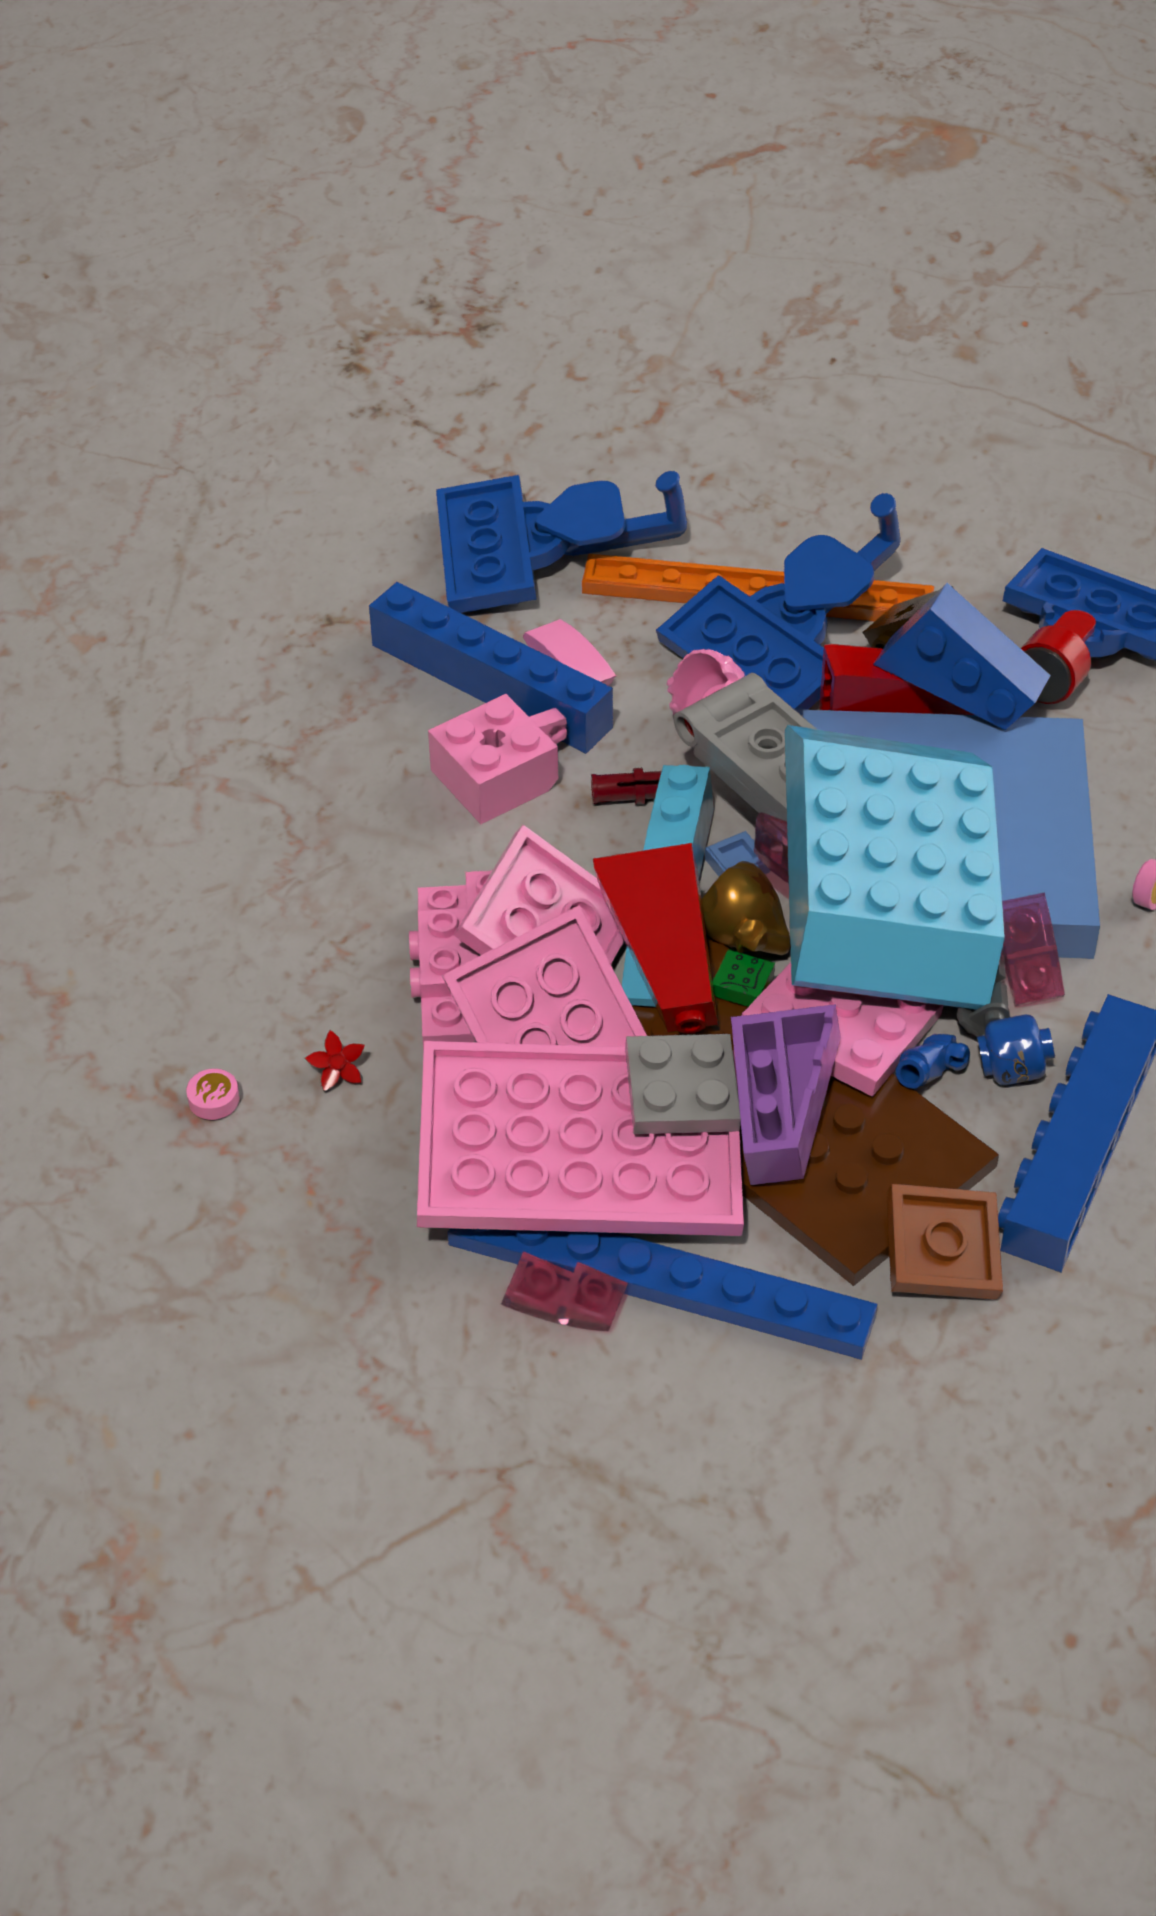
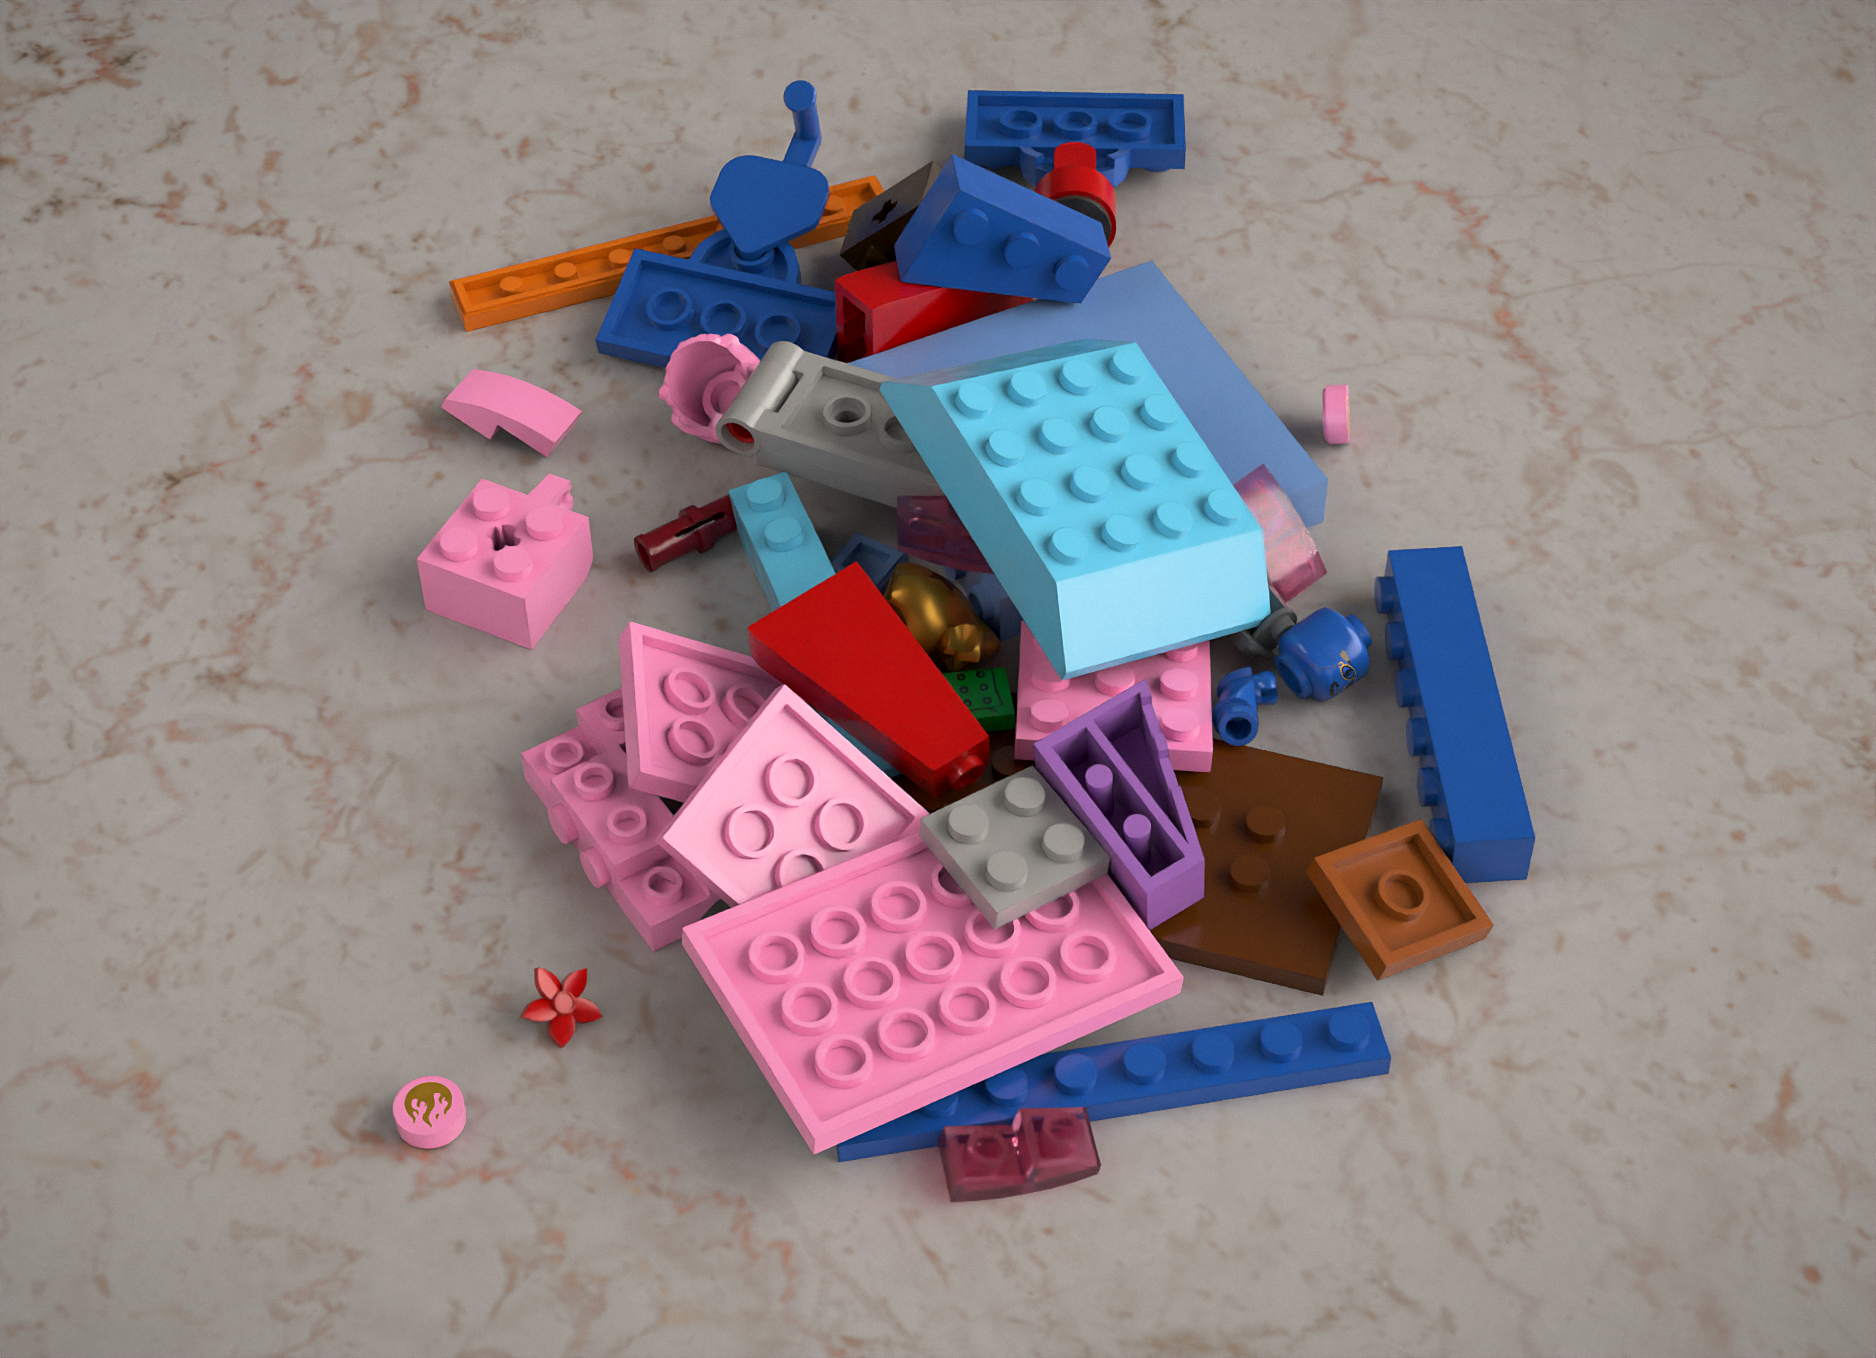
camera: 30 degrees left, 0 degrees up
blue brick [369,582,613,754] -> none
blue plate [436,471,687,613] -> none

